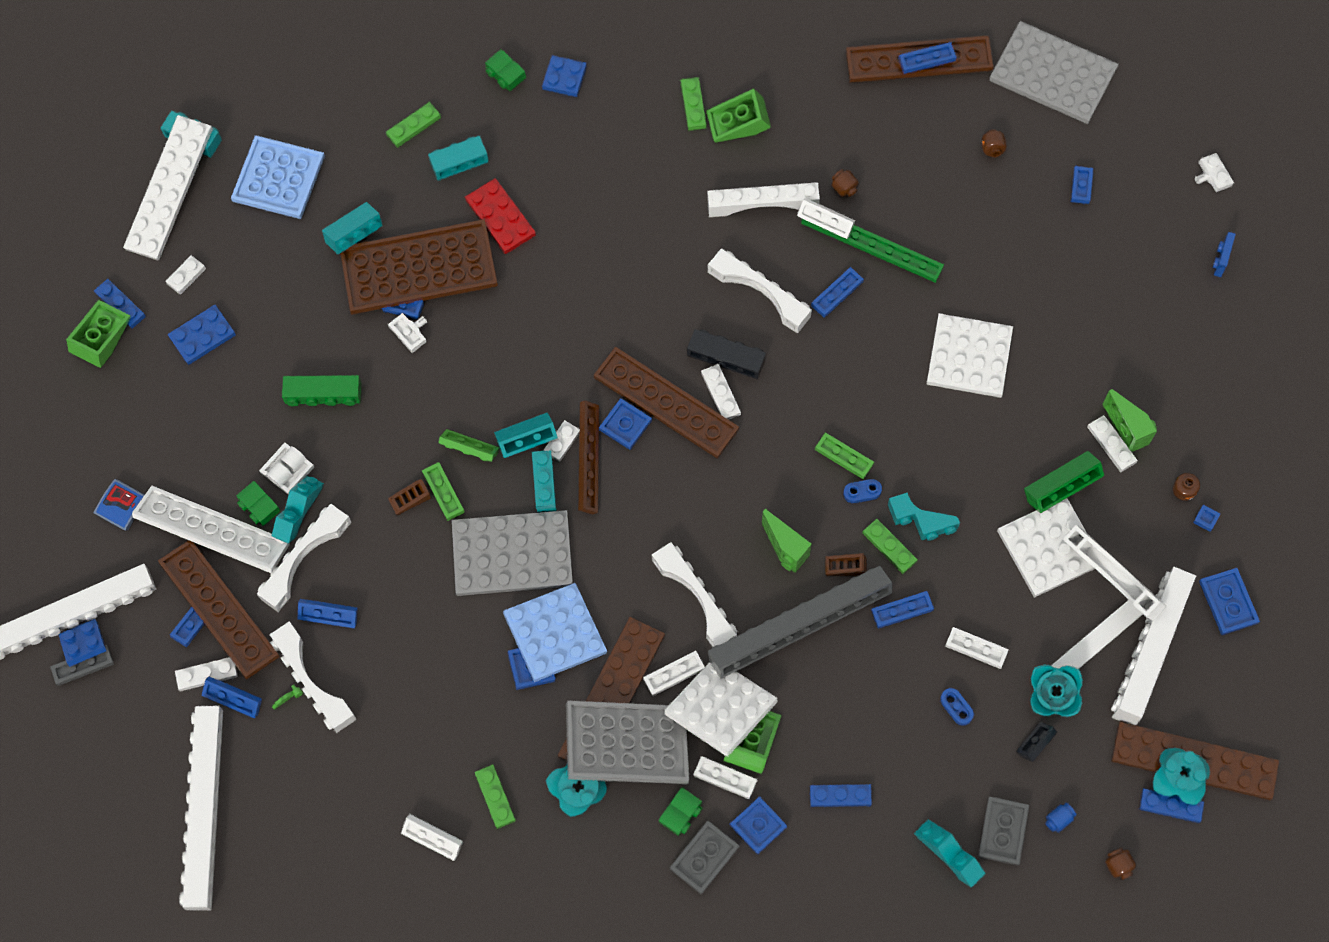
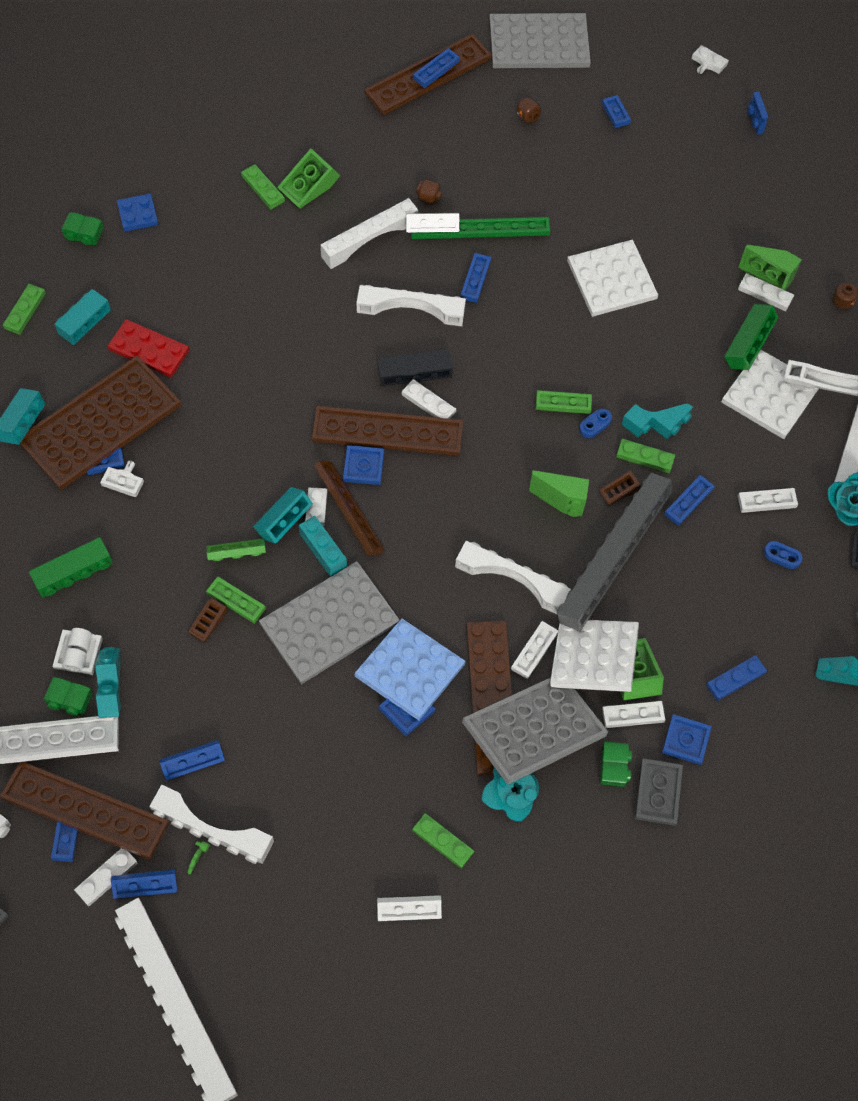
camera: 35 degrees left, 5 degrees down
white arch [257,504,352,612] -> none

